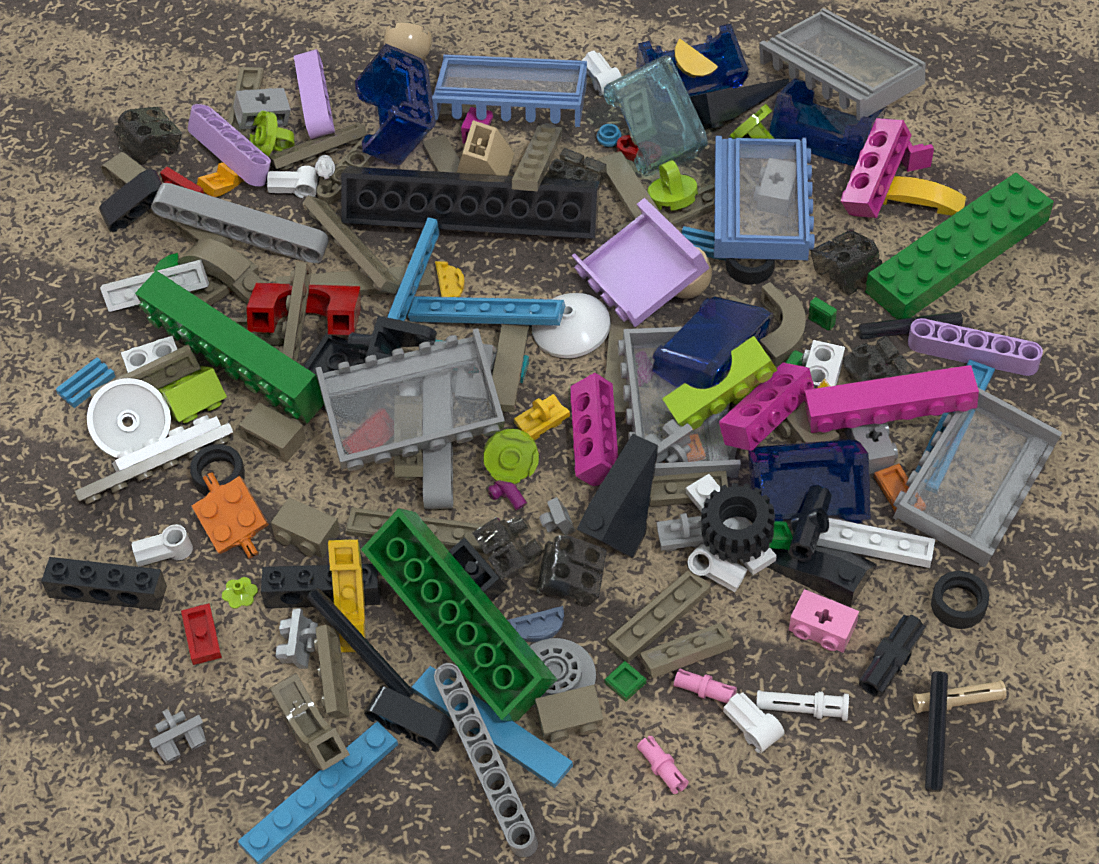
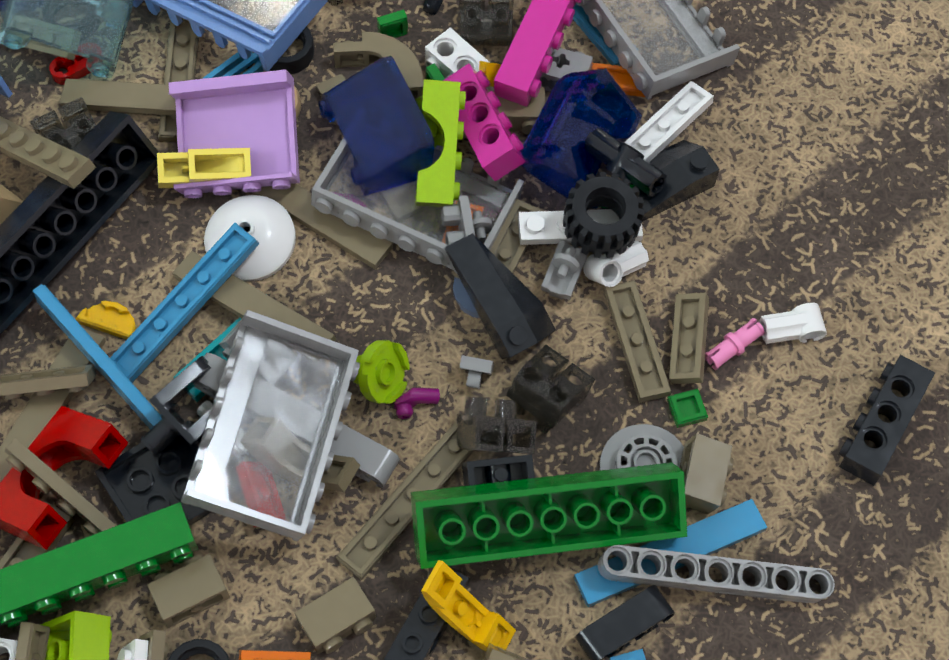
camera: 65 degrees left, 10 degrees up
black axle [307,587,414,698] -> none
sand blue tile [508,606,564,642] -> none
yellow hips [514,394,570,440] -> none
dark pink brick [570,373,618,486] -> none
dark azure plate [597,124,621,147] -> none
bright pink pin [637,736,689,794] -> none
lime tile [647,160,698,210] -> none
white pin [757,690,849,721] -> none
bright pink brick [789,589,859,653] -> none
black piece [859,614,926,697] -> none
tan pin [913,680,1006,713] -> none
black axle [925,671,948,792] -> none
black tyre [931,570,990,629] -> none
none -> light yellow slope [157,148,251,189]
none -> black brick [839,354,935,486]

